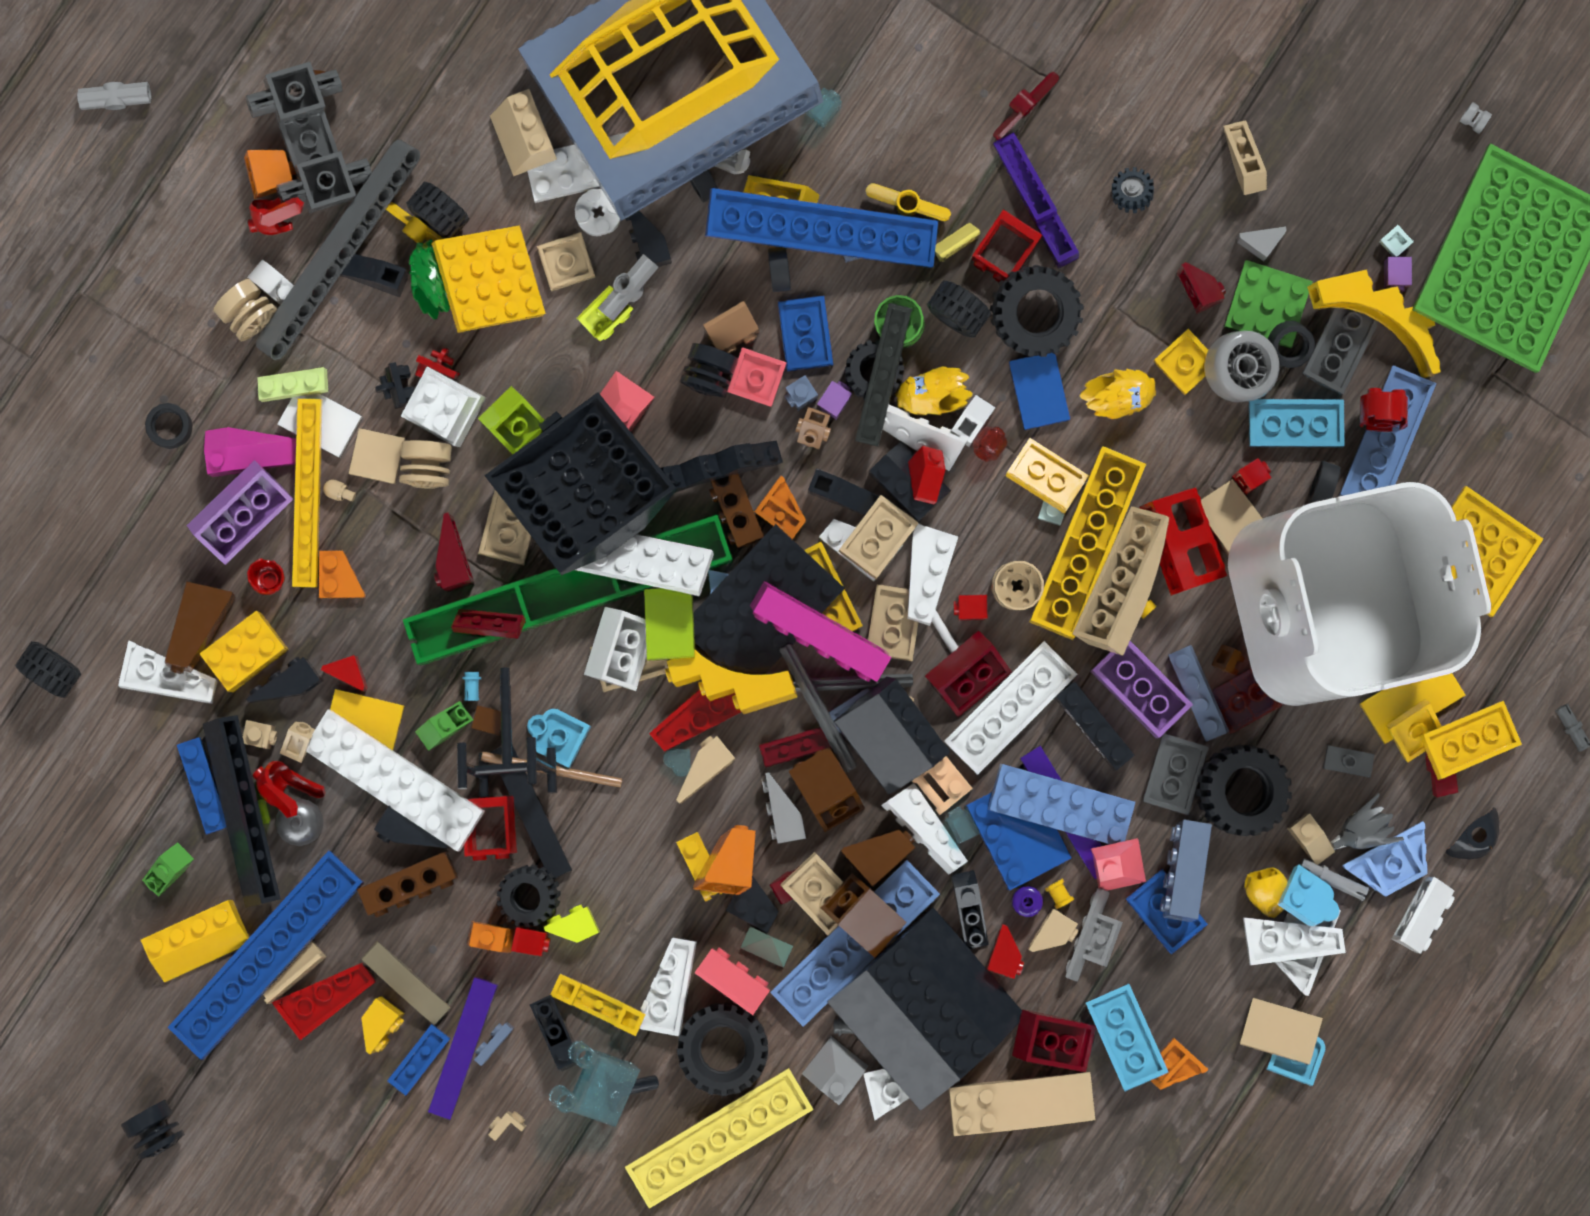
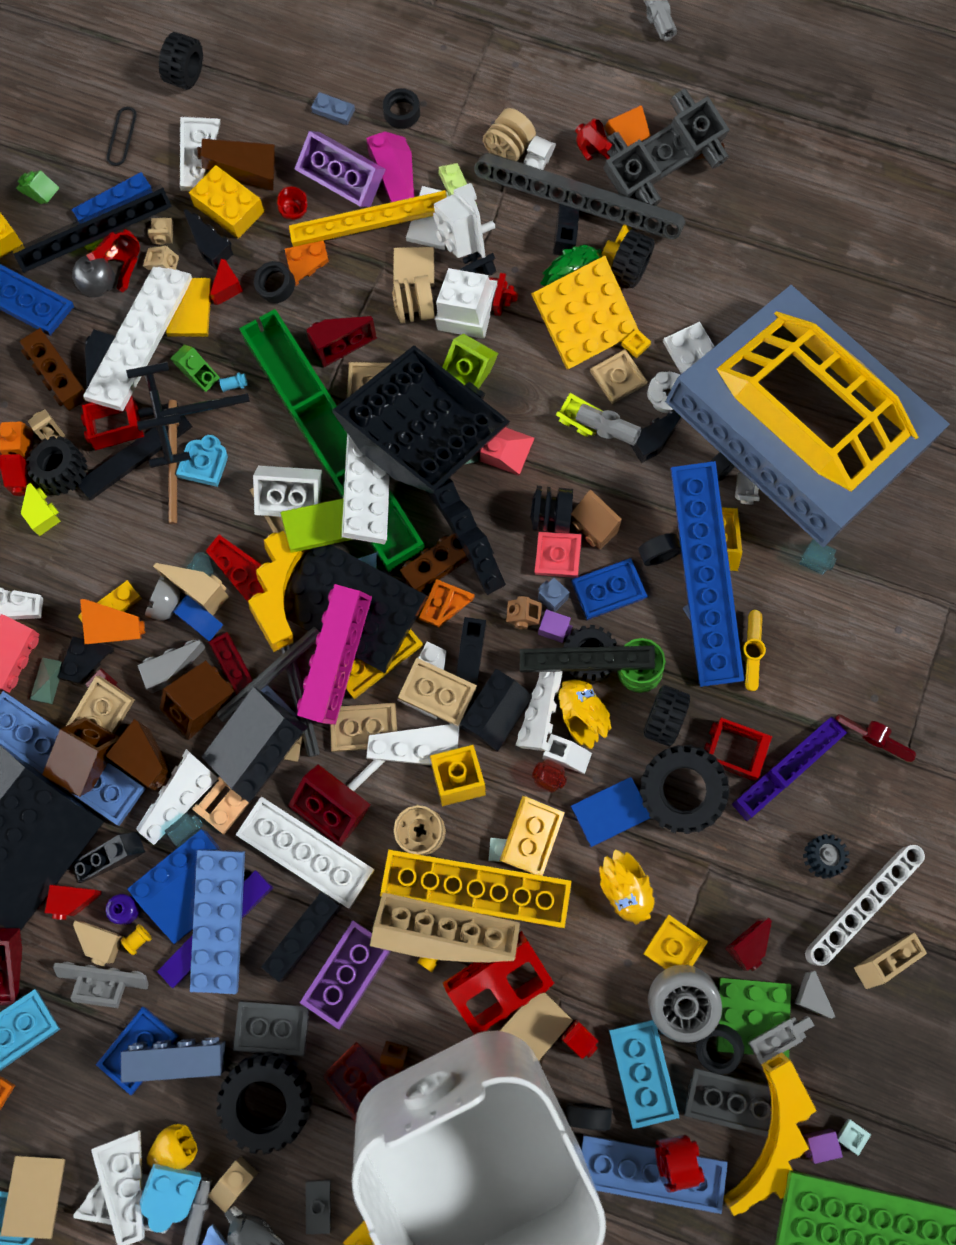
camera: 75 degrees right, 10 degrees down
tan cylinder [323,480,356,502] -> none
dark red tile [451,609,526,639] -> none
reddish brown brick [471,705,501,736] -> none
tan slope [490,89,557,176] -> none
red slope [908,446,946,504] -> none
light yellow slope [935,223,980,262] -> none
red brick [953,595,988,621] -> none
coral slope [1091,838,1146,891] -> none
sand blue plate [1168,645,1229,742] -> none
none -> tan slope [28,409,65,440]
none -> black piece [107,106,137,166]
none -> light grey cylinder [144,576,182,621]
none -> blue slope [172,595,223,641]
none -> black tyre [254,261,295,303]
none -> sand blue plate [311,92,355,125]
none -> yellow slope [430,745,486,806]
none -> white piece [433,183,495,258]
none -> yellow plate [621,328,651,359]
none -> light grey hinge [748,1016,814,1064]
none -> white beam [805,845,925,966]

